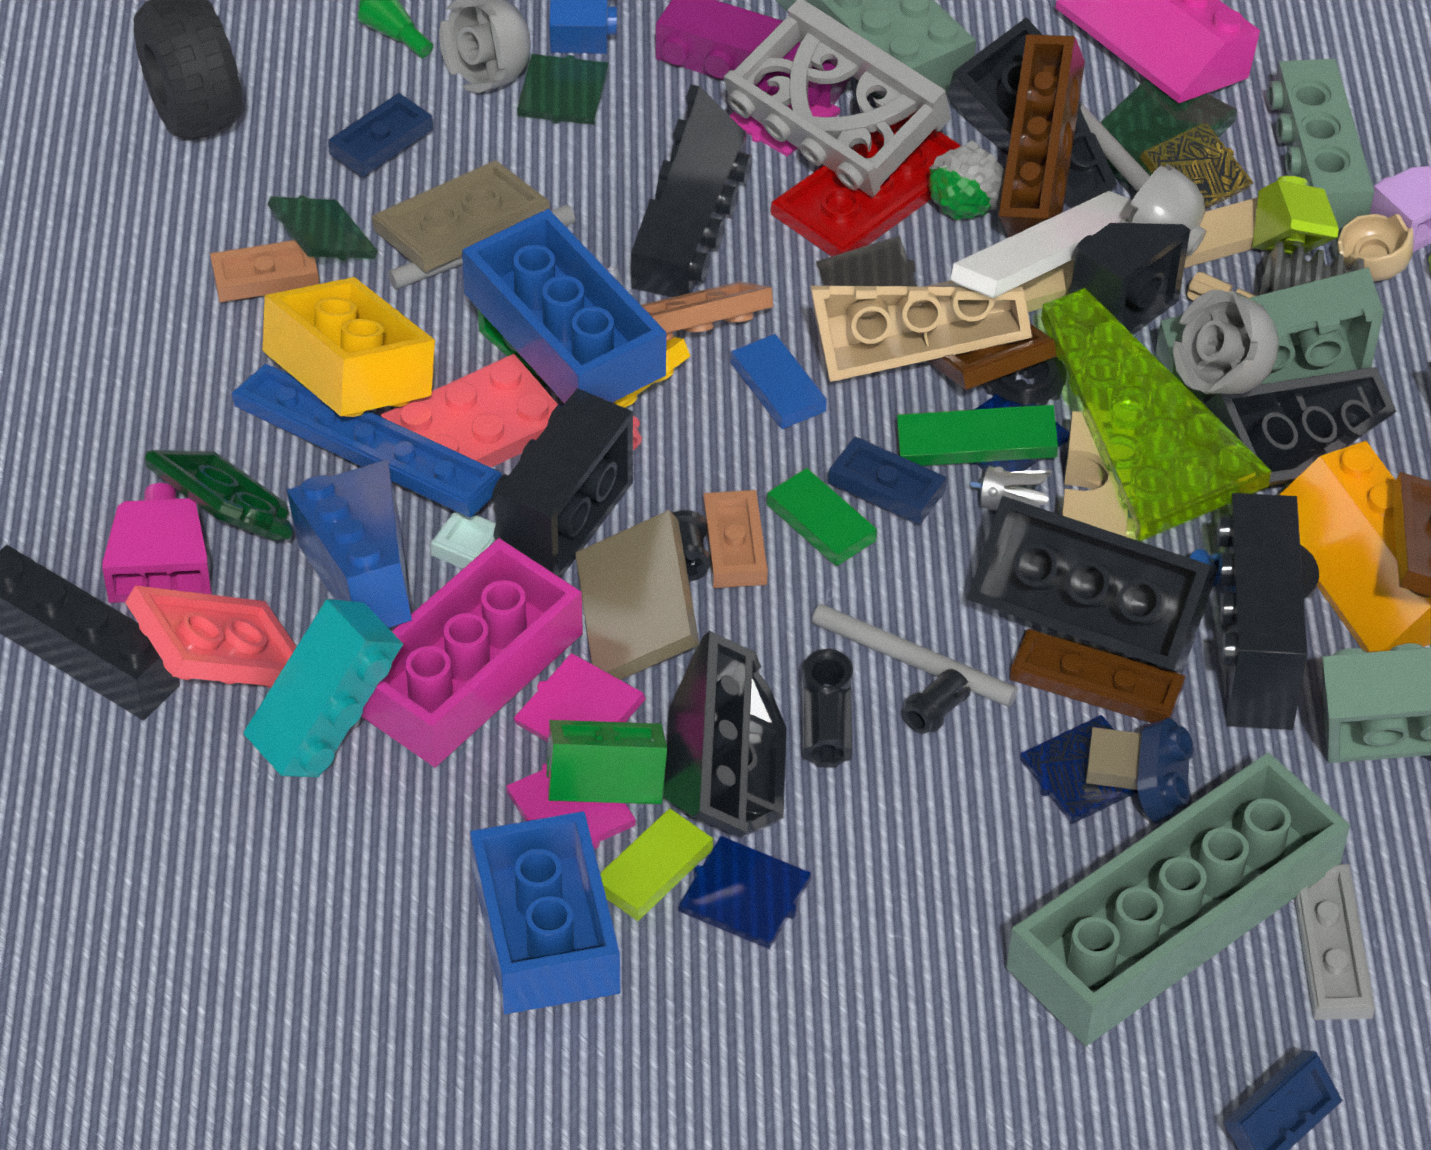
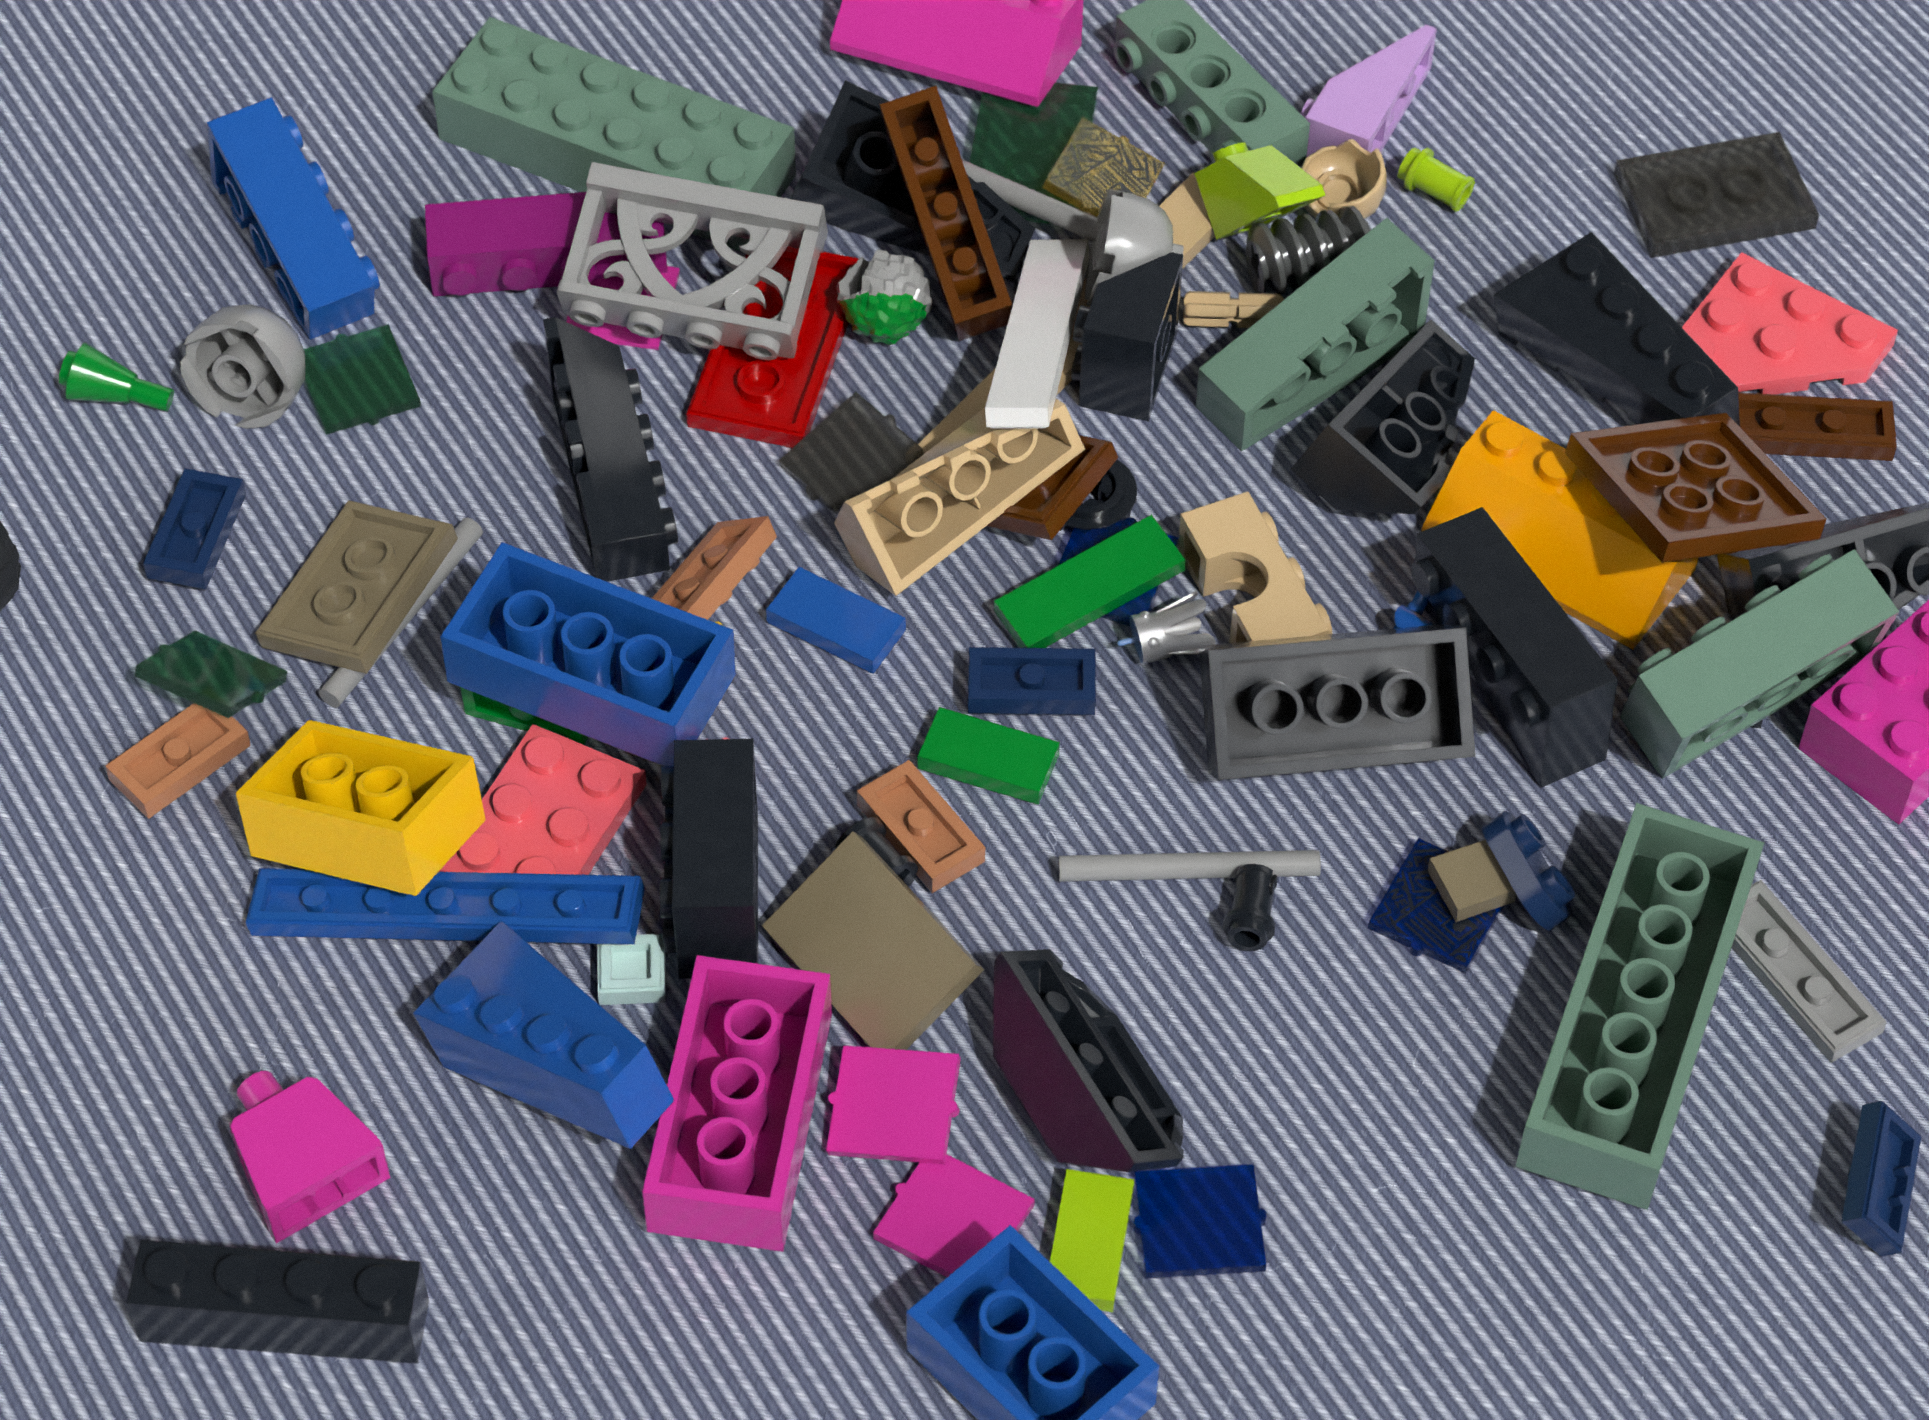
camera: 30 degrees left, 5 degrees up
coral plate [125,585,296,688] -> none
dark green tile [144,450,293,541] -> none
teal brick [243,599,403,778] -> none
green hinge [546,720,667,804] -> none
black piece [801,648,853,768] -> none
reddish brown tile [1010,628,1186,723] -> none
clear neon green wing [1041,288,1272,541] -> none
light grey cylinder [1173,290,1279,396] -> none

